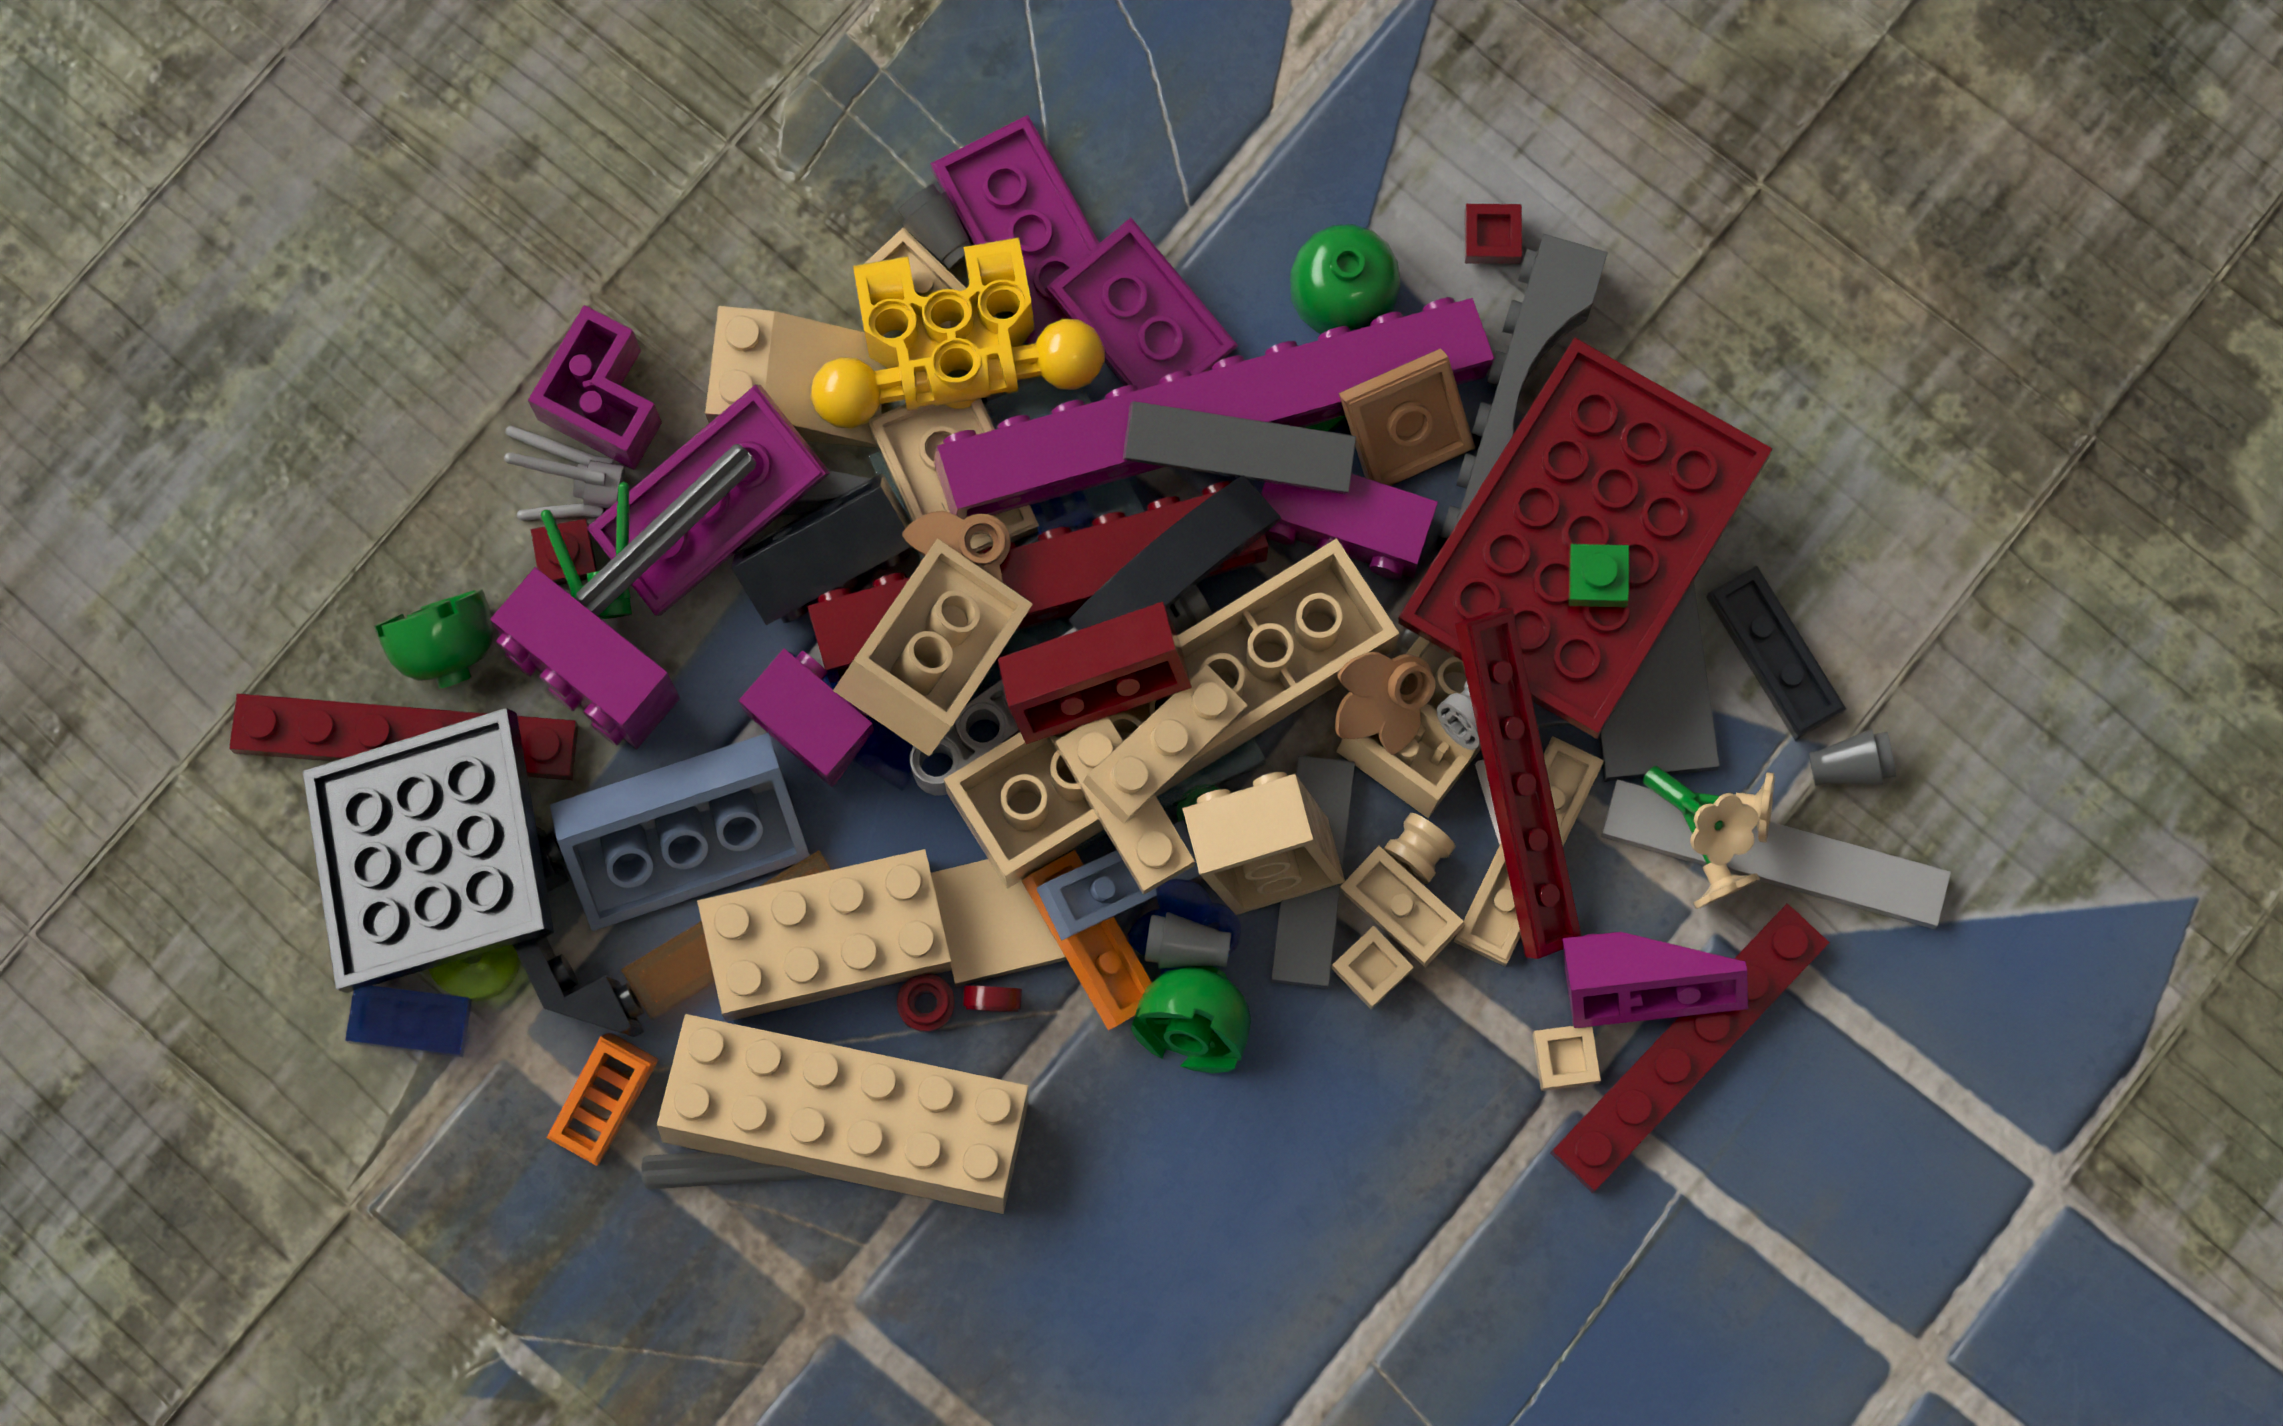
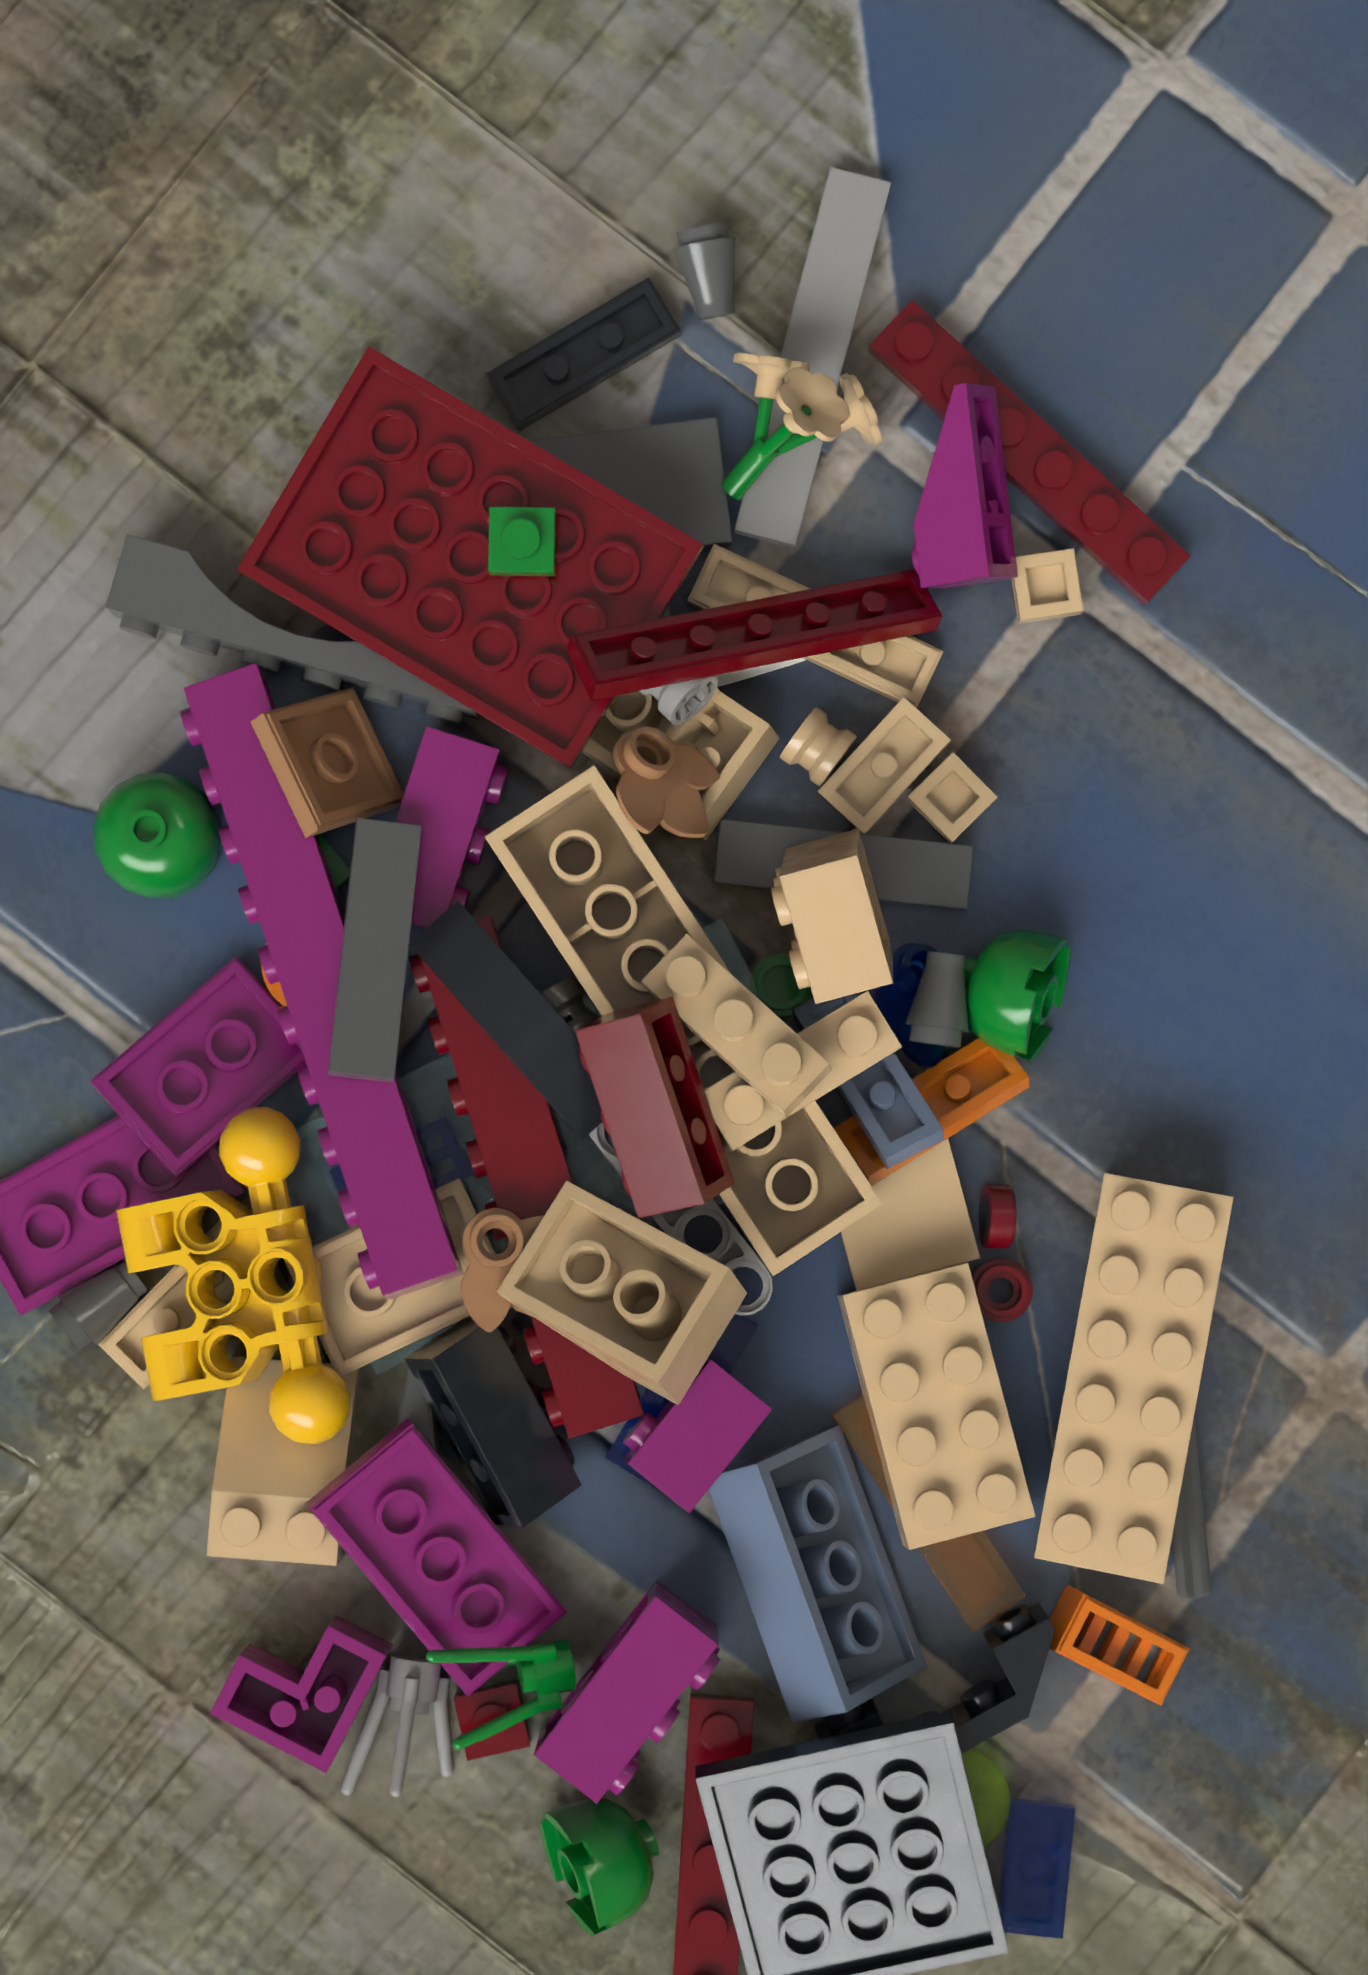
camera: 90 degrees left, 10 degrees up
dark grey axle [575,444,756,616] -> none
dark red plate [1464,203,1522,264] -> none

